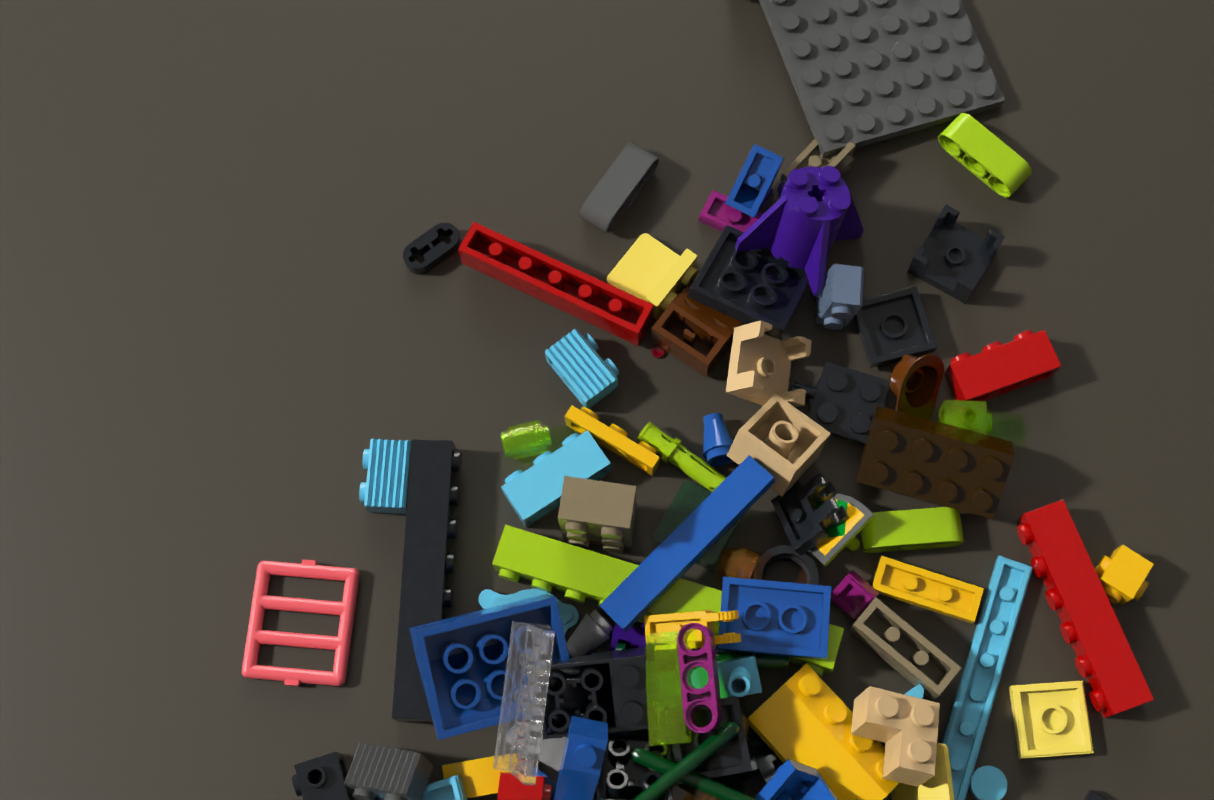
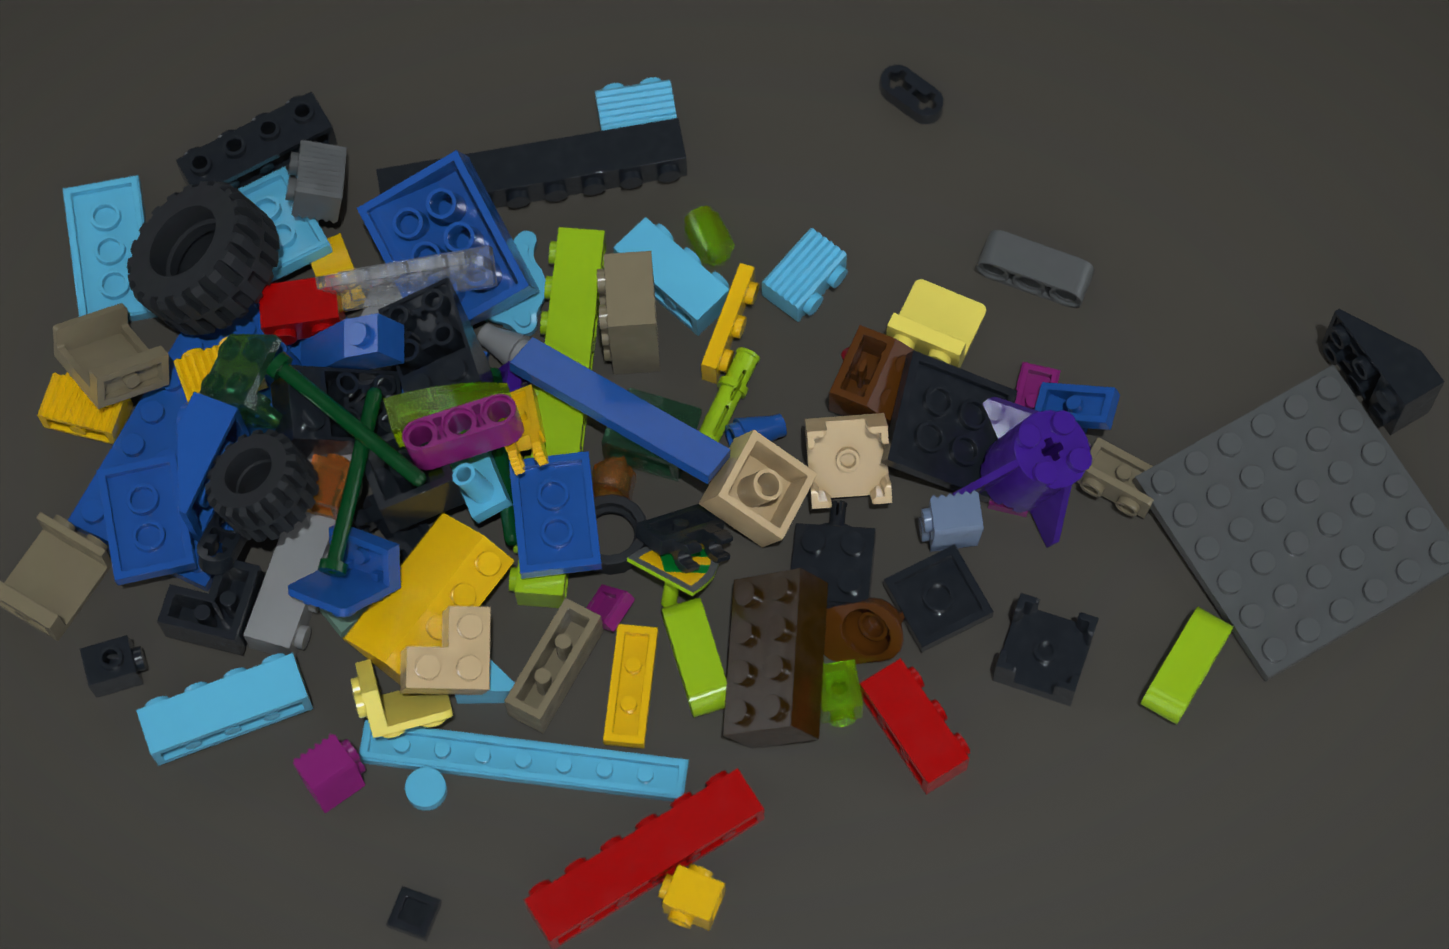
camera: 75 degrees right, 5 degrees down
coral bar [242,559,360,687] -> none
red brick [458,222,653,347] -> none
light yellow tile [1009,680,1094,759] -> none

